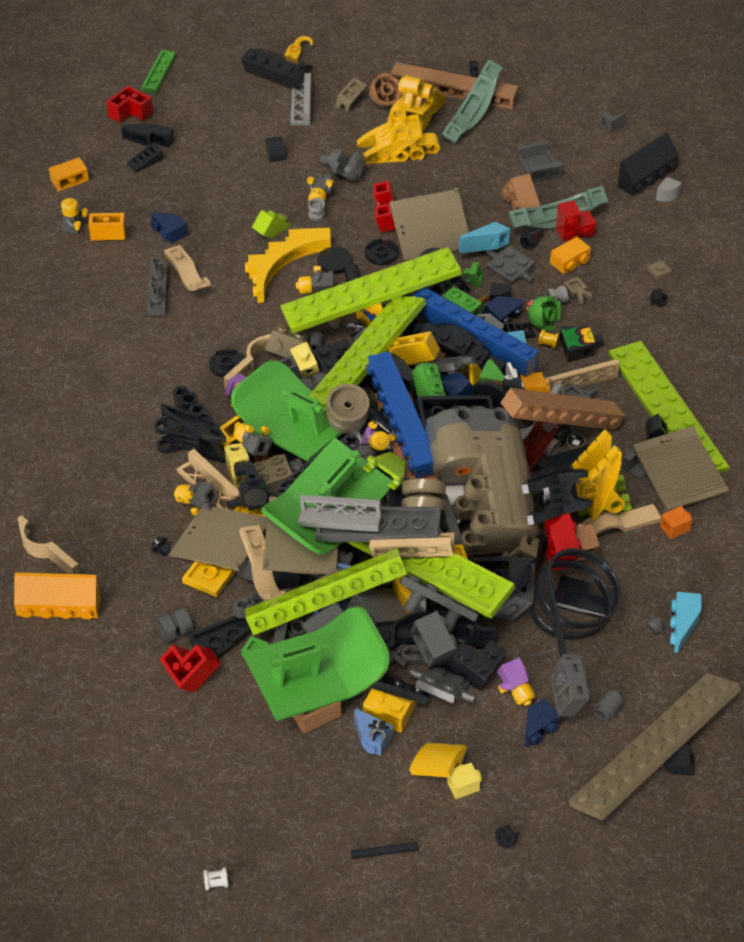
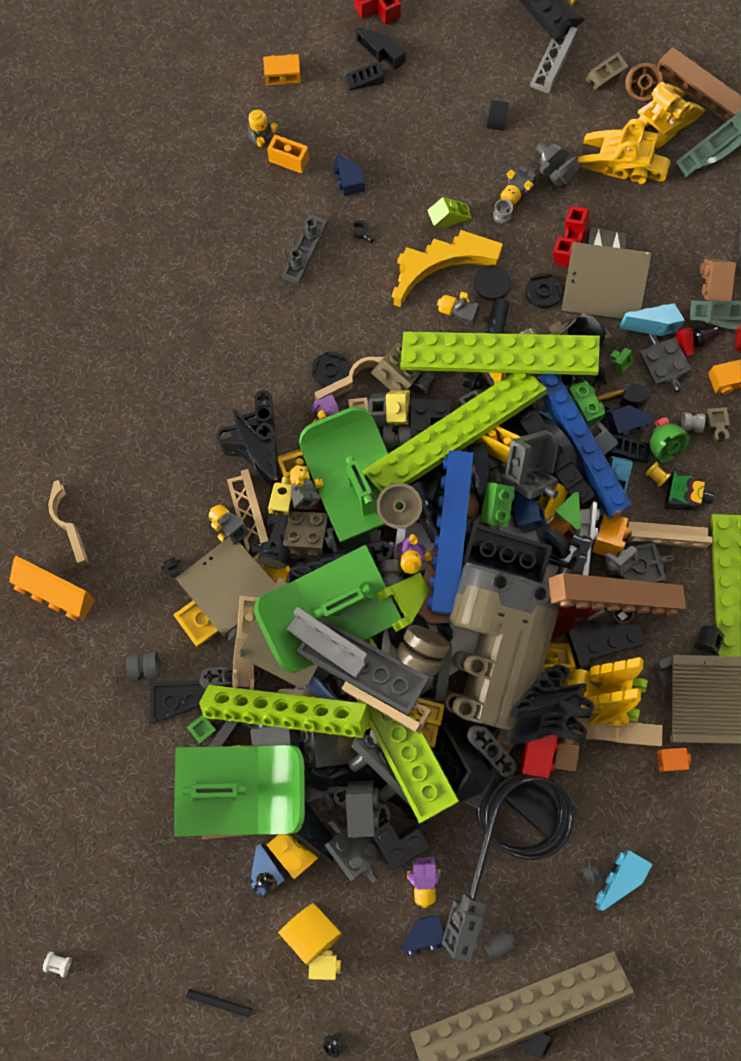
camera: 25 degrees right, 25 degrees up
red brick [160,644,222,693] -> none
tan piece [164,245,210,291] -> none
none -> black piece [354,220,374,243]
none -> dark grey beam [467,725,516,777]
none -> dark grey panel [505,430,560,485]
none -> red cone [675,327,695,356]

